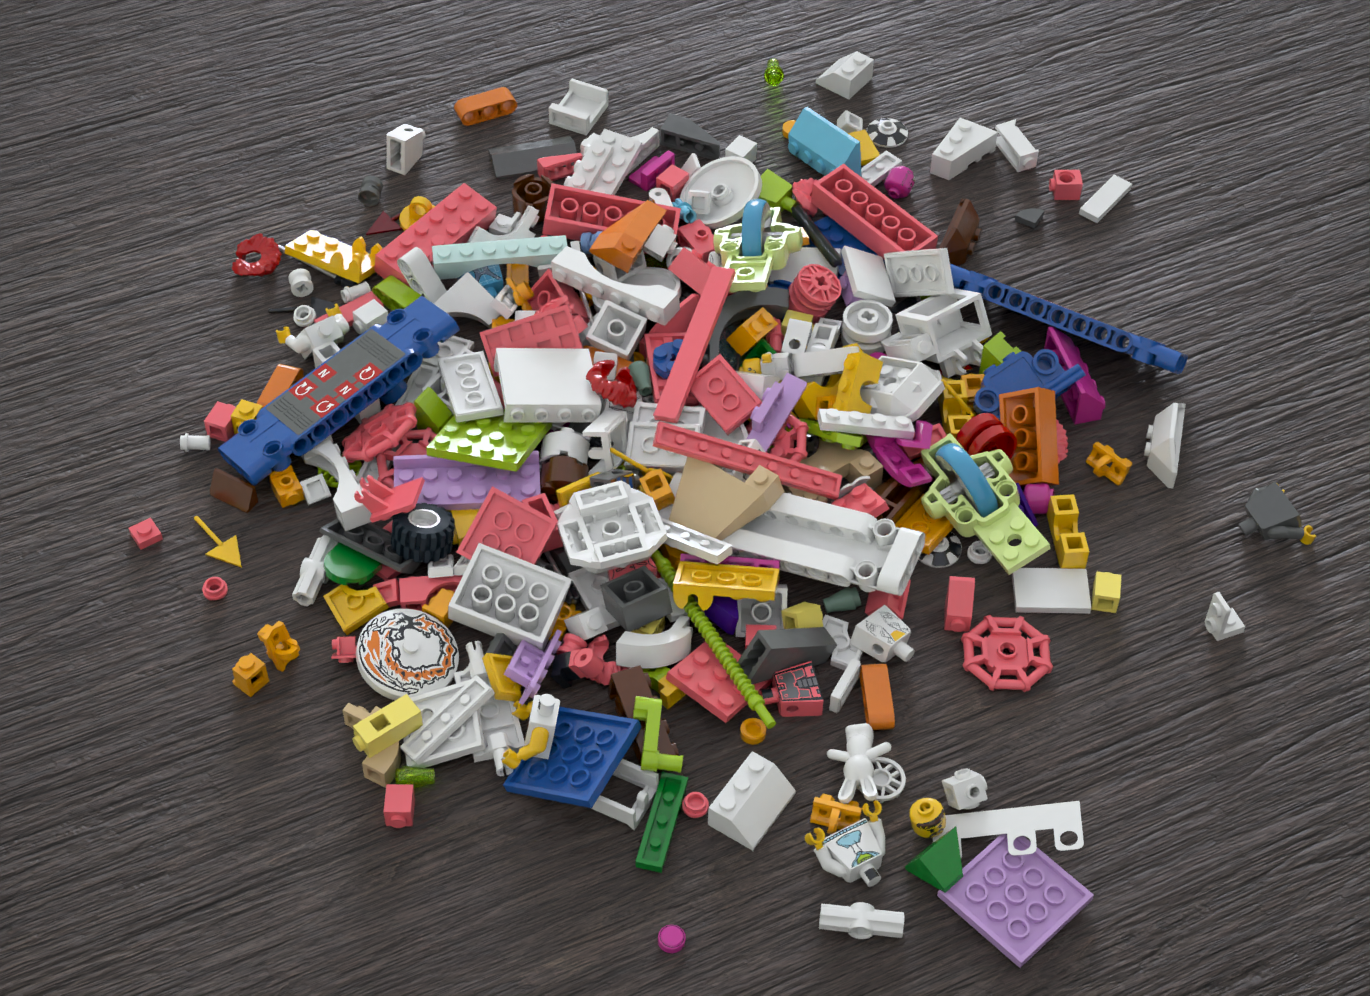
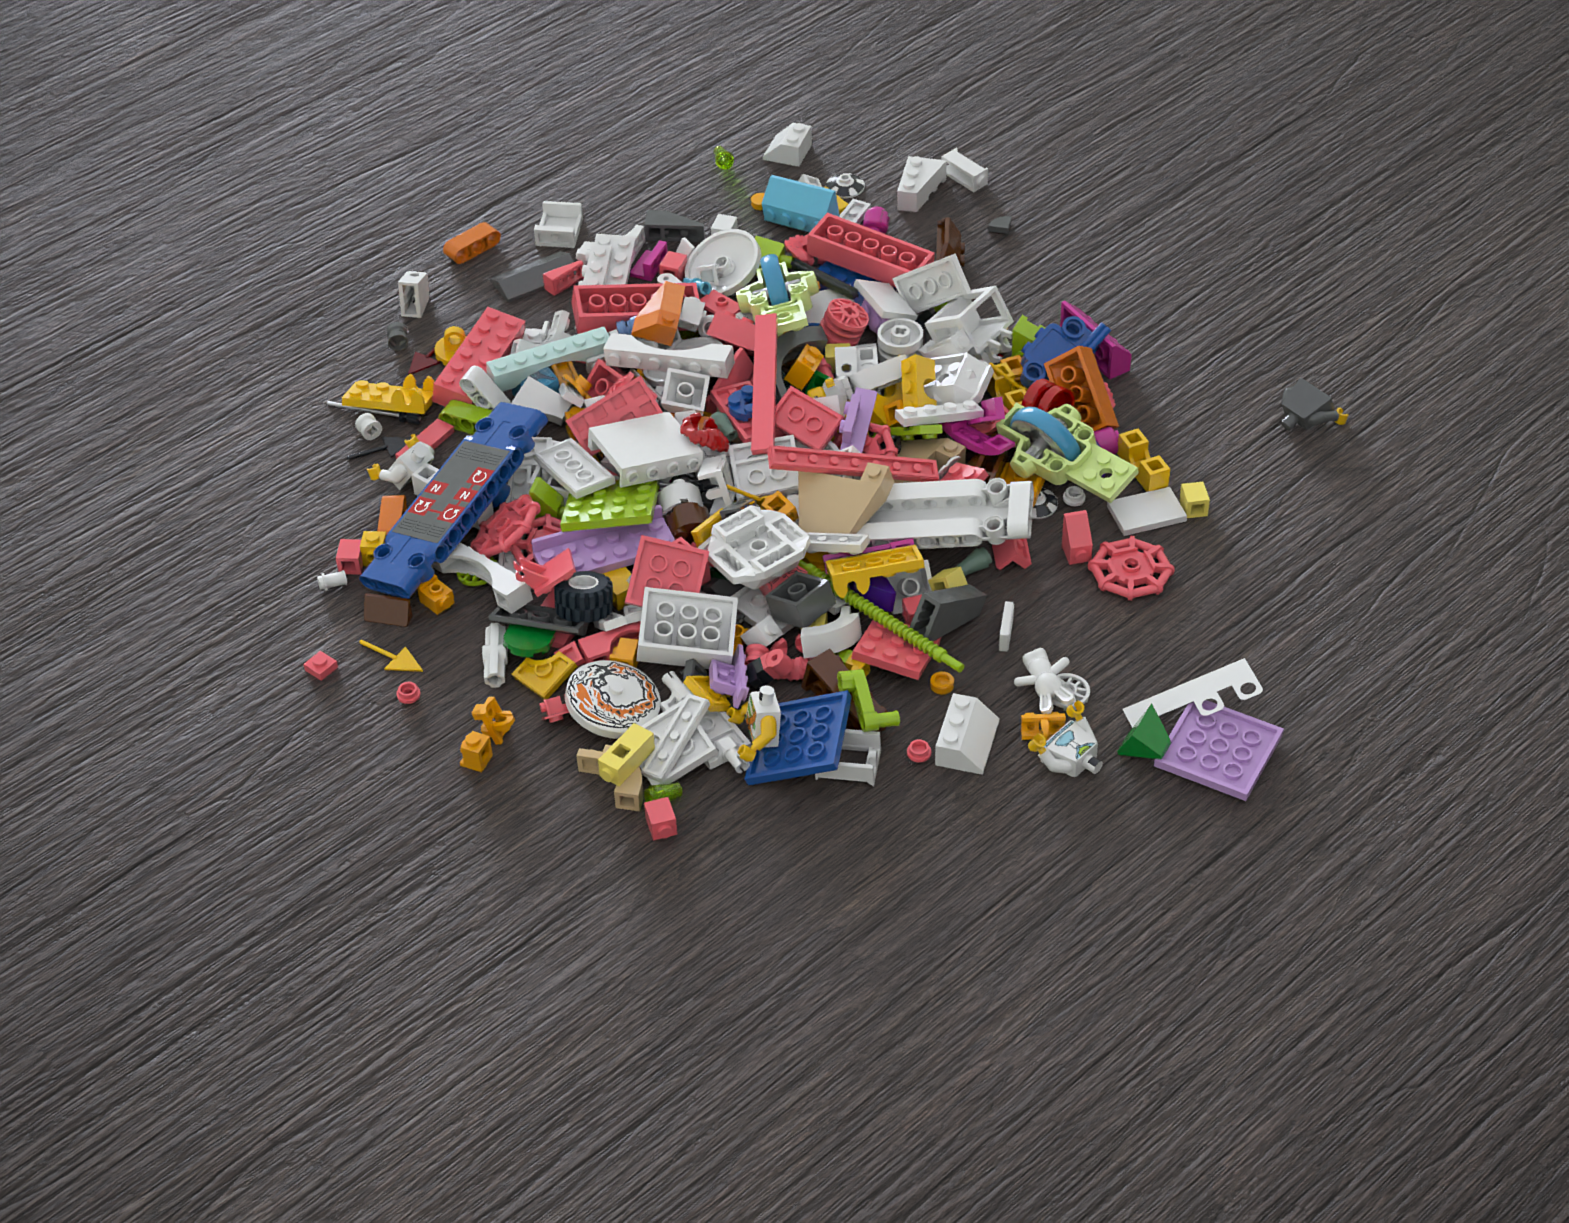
camera: 15 degrees left, 5 degrees down
red piece [232,233,282,277] -> none
white plate [293,305,316,327] -> none
white tile [300,474,331,505] -> none
white pin [341,281,371,303] -> none
white brick [352,299,388,334] -> none
reddish brown brick [512,174,554,224] -> none
green plate [635,772,688,873] -> none
dark pink piece [658,925,686,953] -> none
torso [760,661,823,717] -> none
white piece [819,902,904,939] -> none
white tile [822,614,863,670] -> none
white torso [850,605,915,663] -> none
orange beam [860,664,895,730] -> none
yellow head [909,798,946,838] -> none
white brick [942,769,988,810] -> none
blue panel [950,264,1188,374] -> none
coral brick [1049,170,1083,200] -> none
white tile [1079,175,1132,223] -> none
light orange hips [1086,442,1132,486] -> none
white wedge [1144,403,1186,489] -> none
white bracket [1205,592,1245,641] -> none

